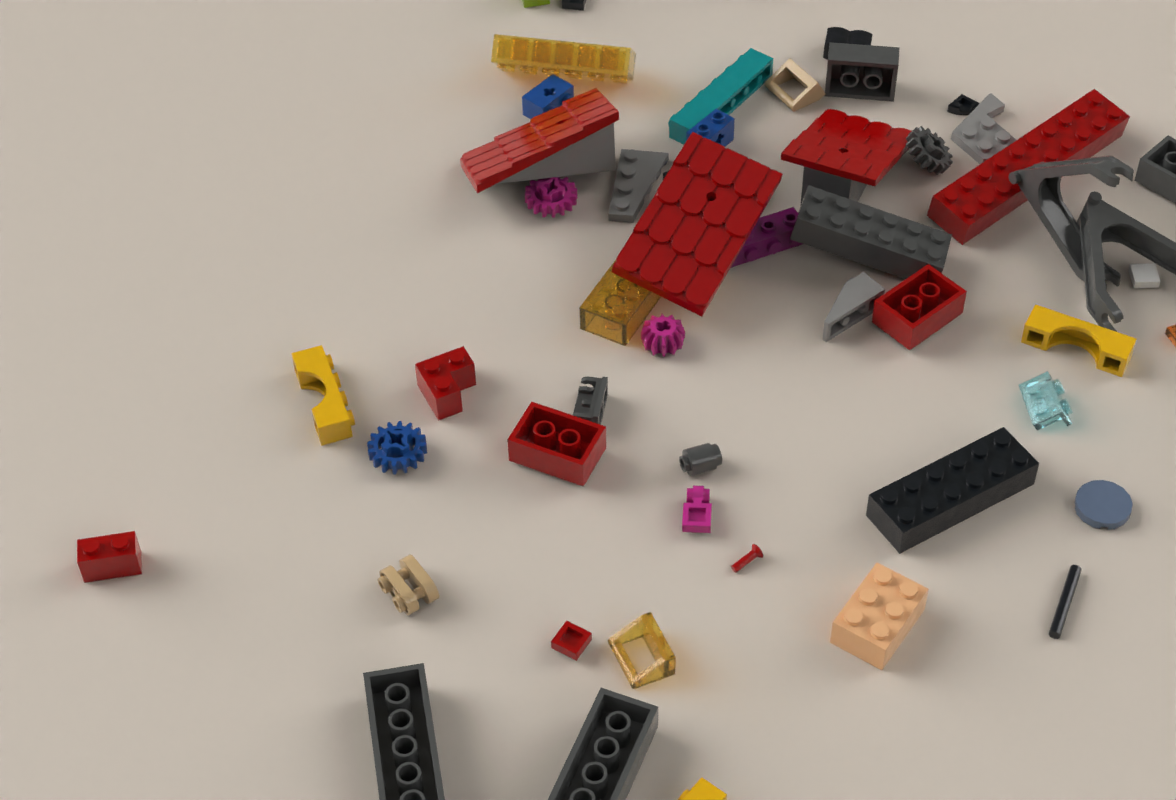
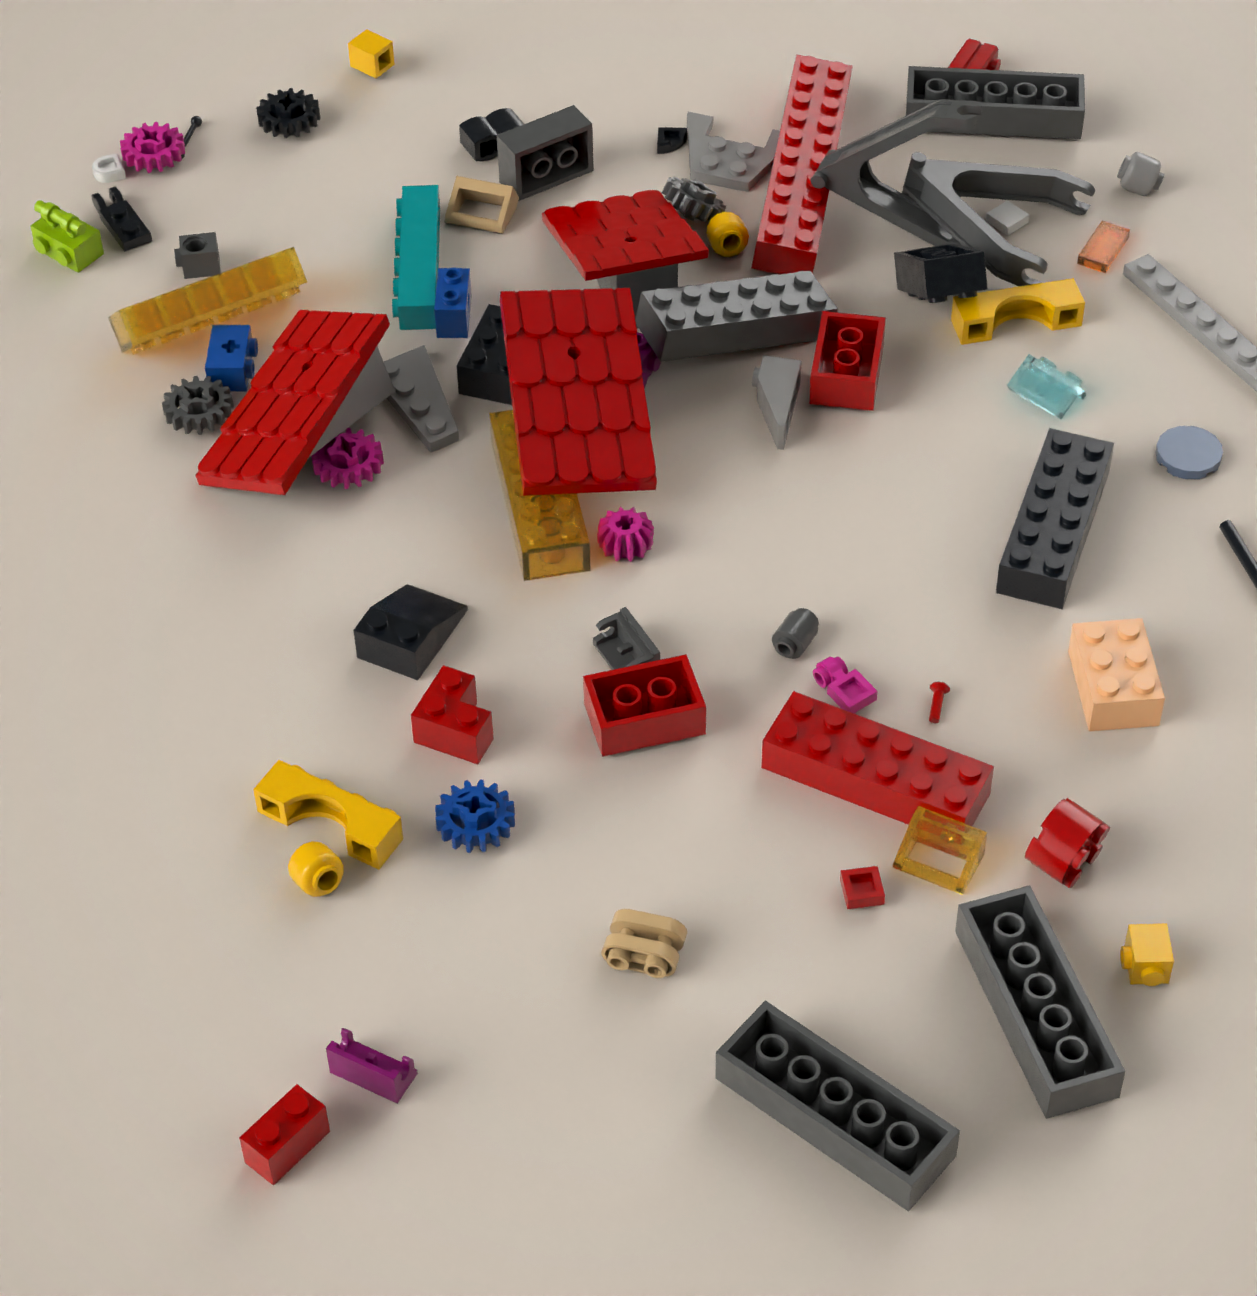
camera: 40 degrees left, 0 degrees up
none -> dark grey gear [162,376,234,435]
none -> dark grey brick [174,232,221,279]
none -> yellow head [288,841,344,897]
none -> magenta hinge [326,1028,418,1104]
none -> black slope [353,584,468,680]
none -> yellow head [706,212,749,257]
none -> red brick [761,691,994,845]
none -> black brick [894,243,988,303]
none -> red brick [1025,798,1110,888]

